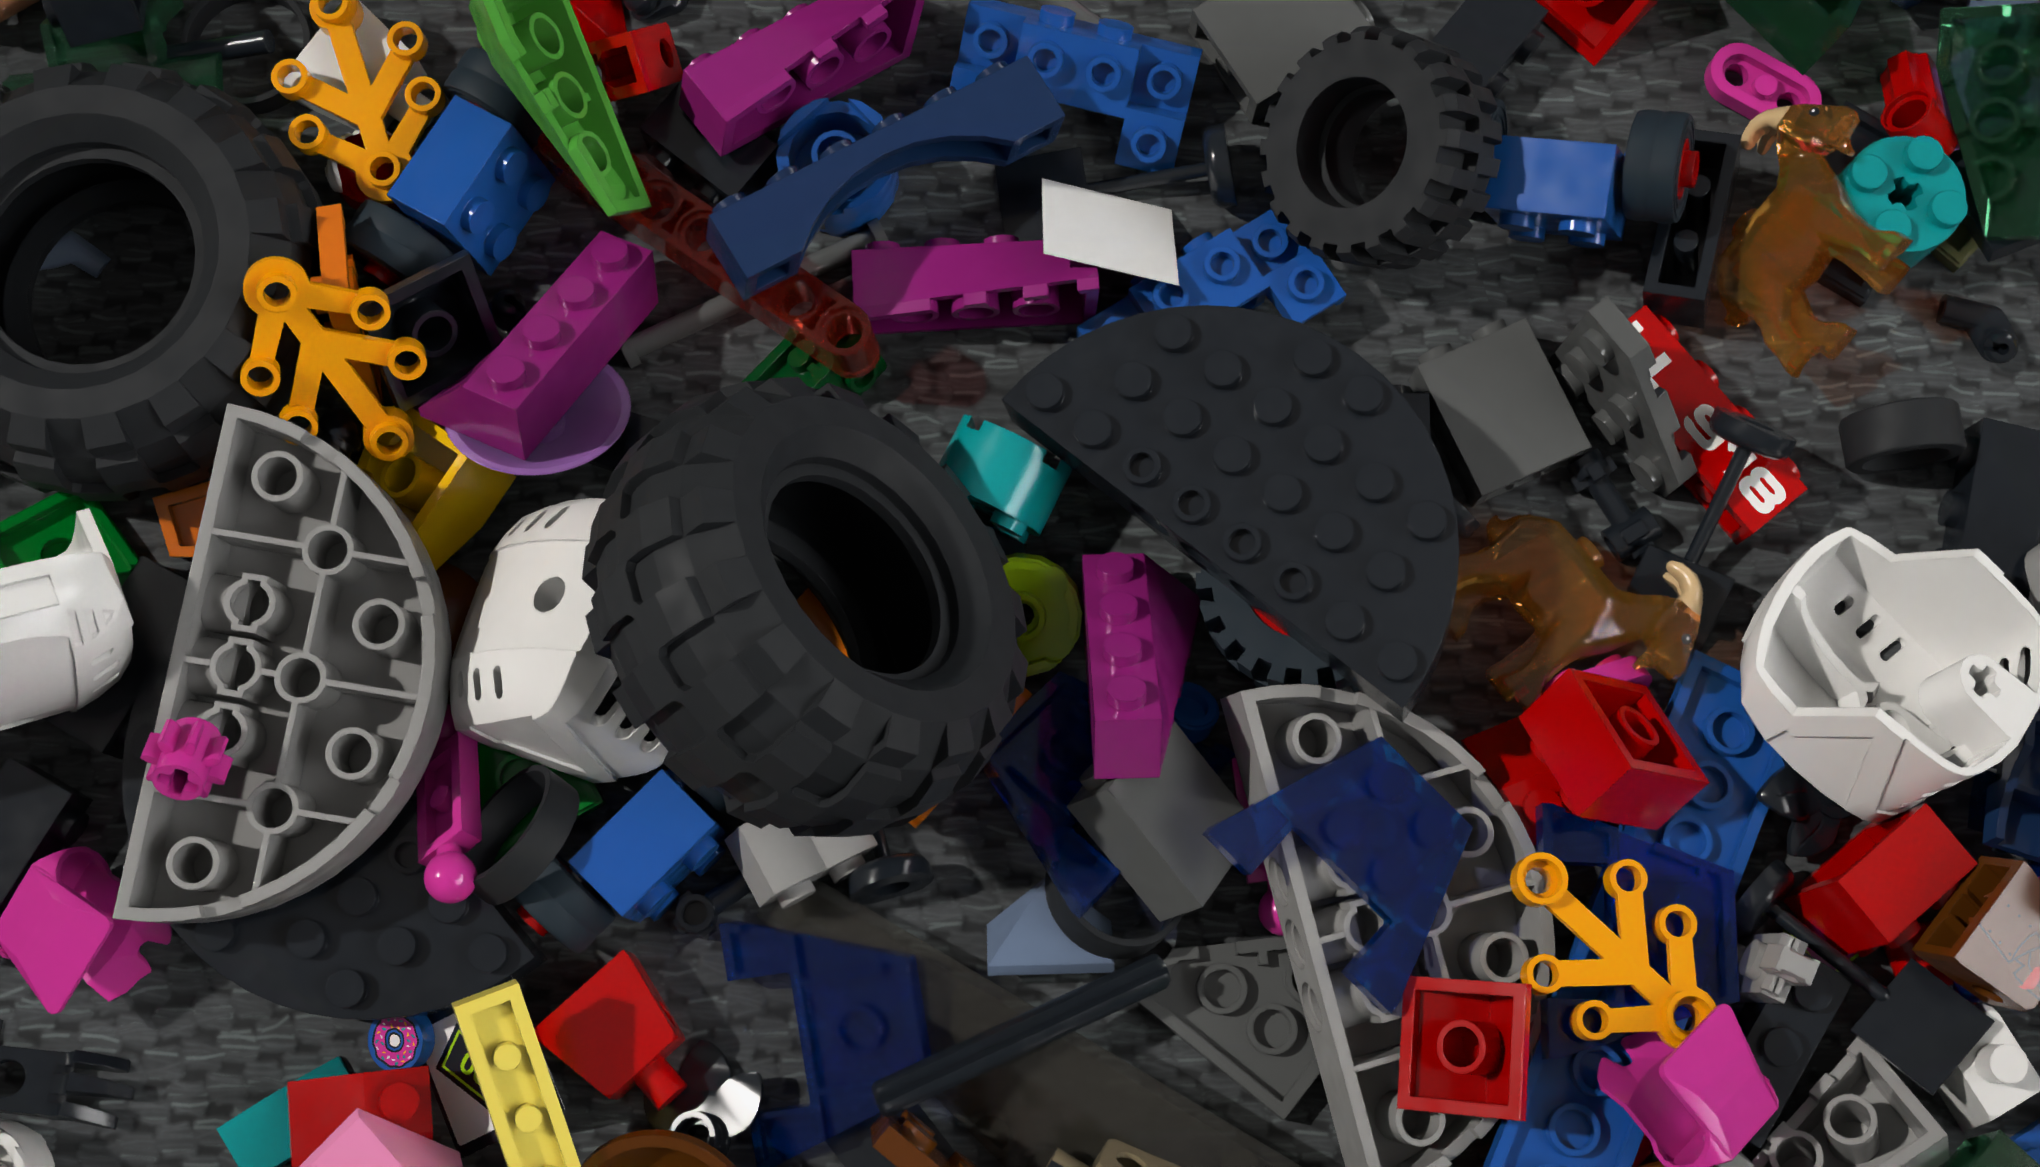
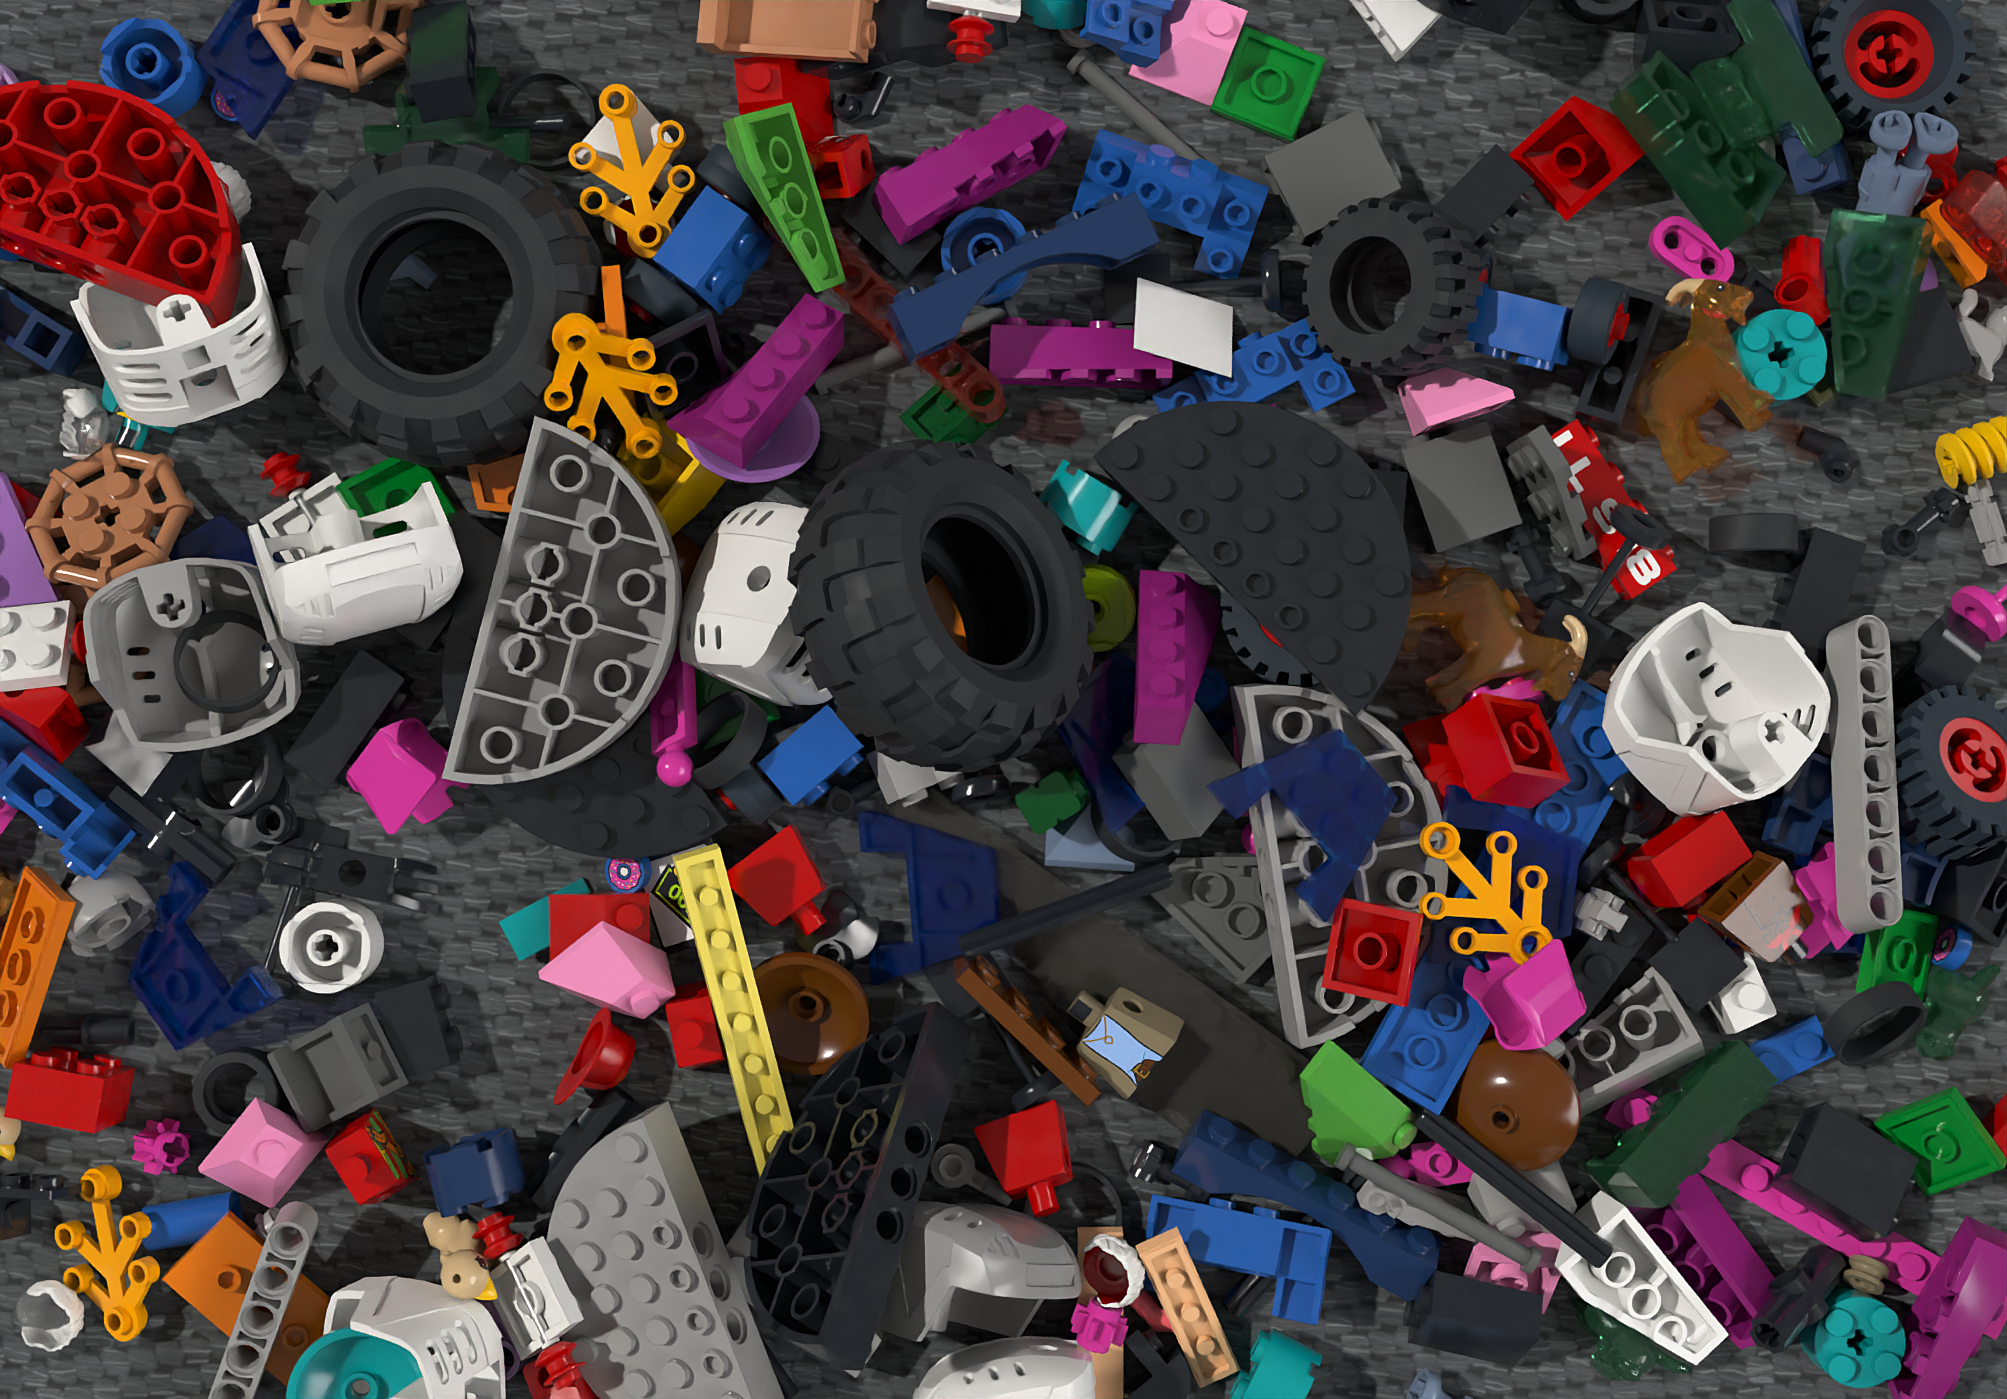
camera: 10 degrees right, 10 degrees up
dark pink gear [140,717,233,801] -> none
none -> dark green brick [1015,762,1093,835]
none -> bright pink slope [1397,367,1515,437]

